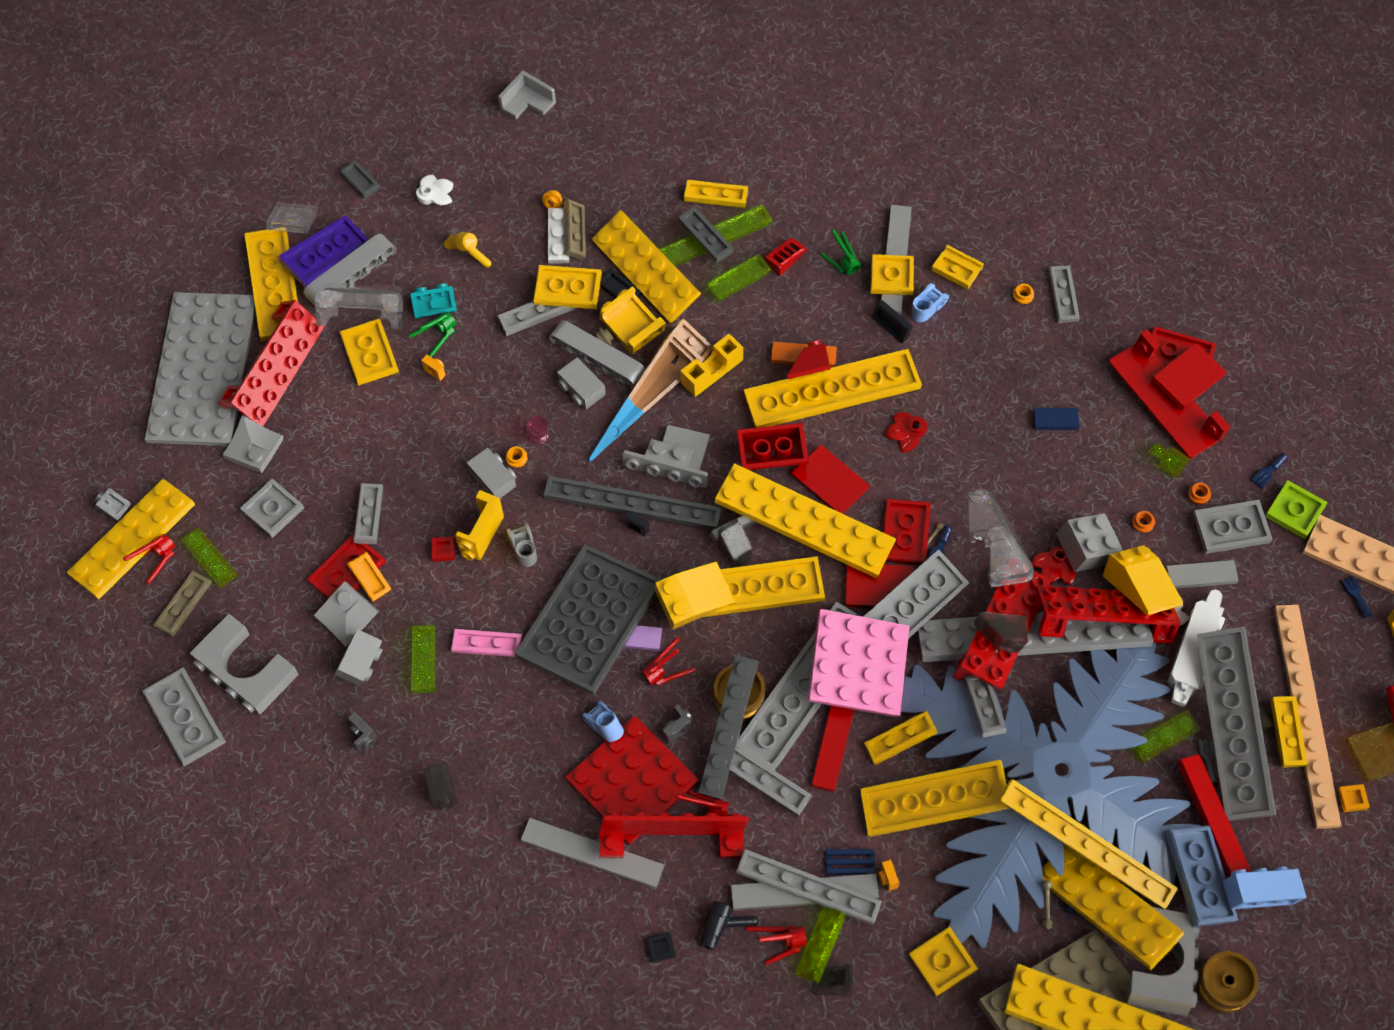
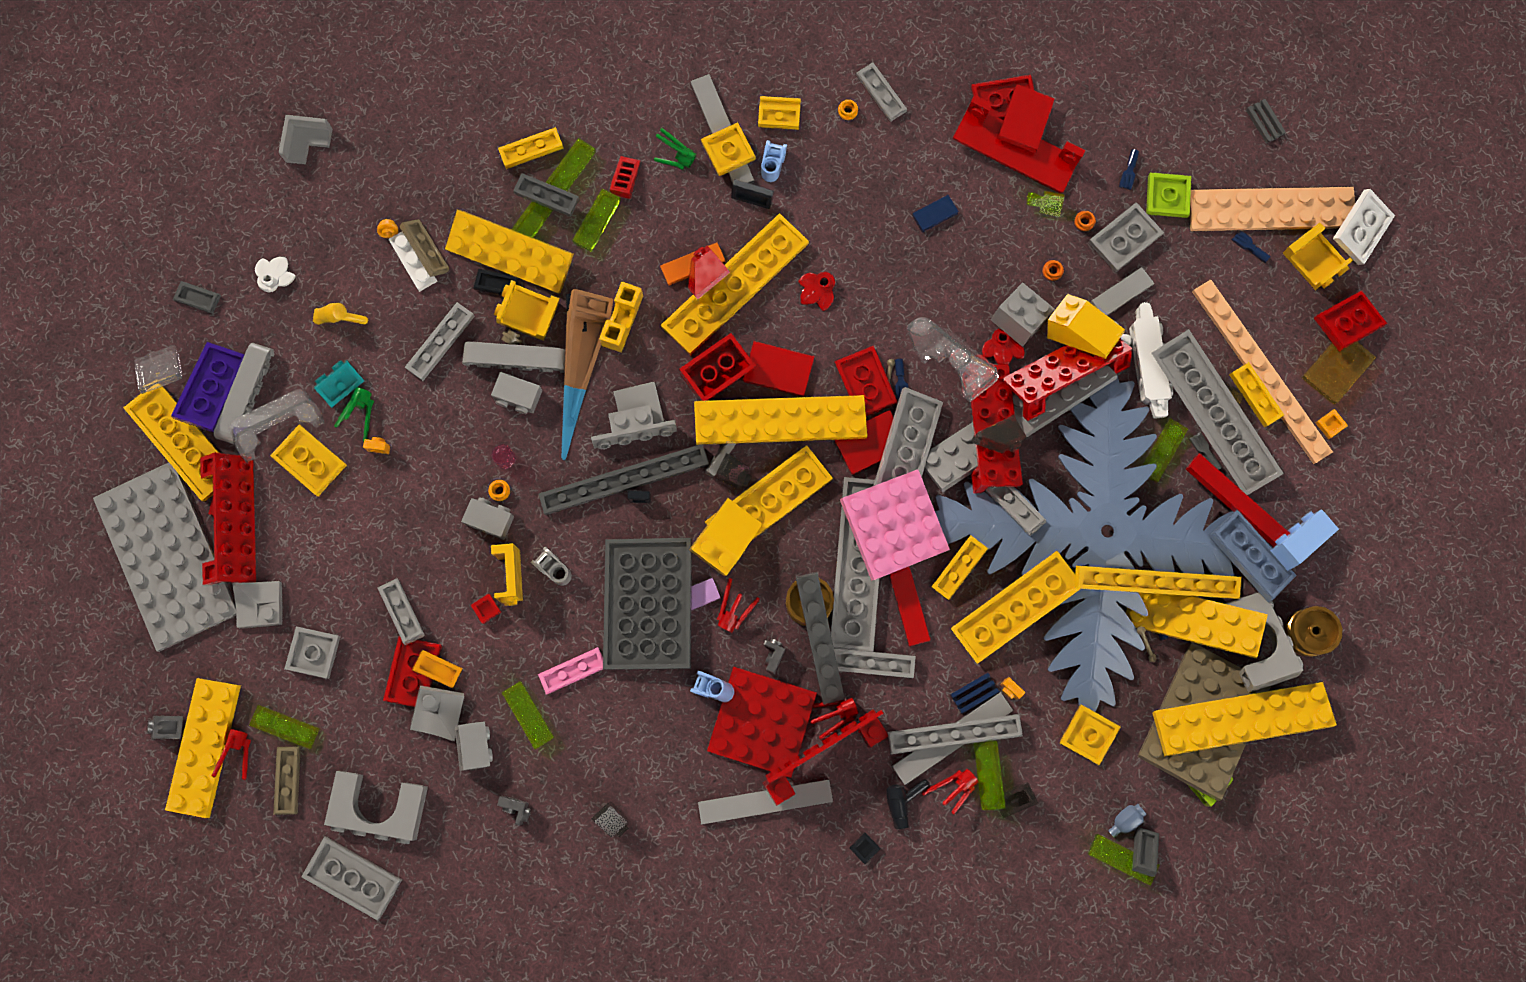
camera: 30 degrees left, 15 degrees up
yellow tile [533,265,602,309] -> none

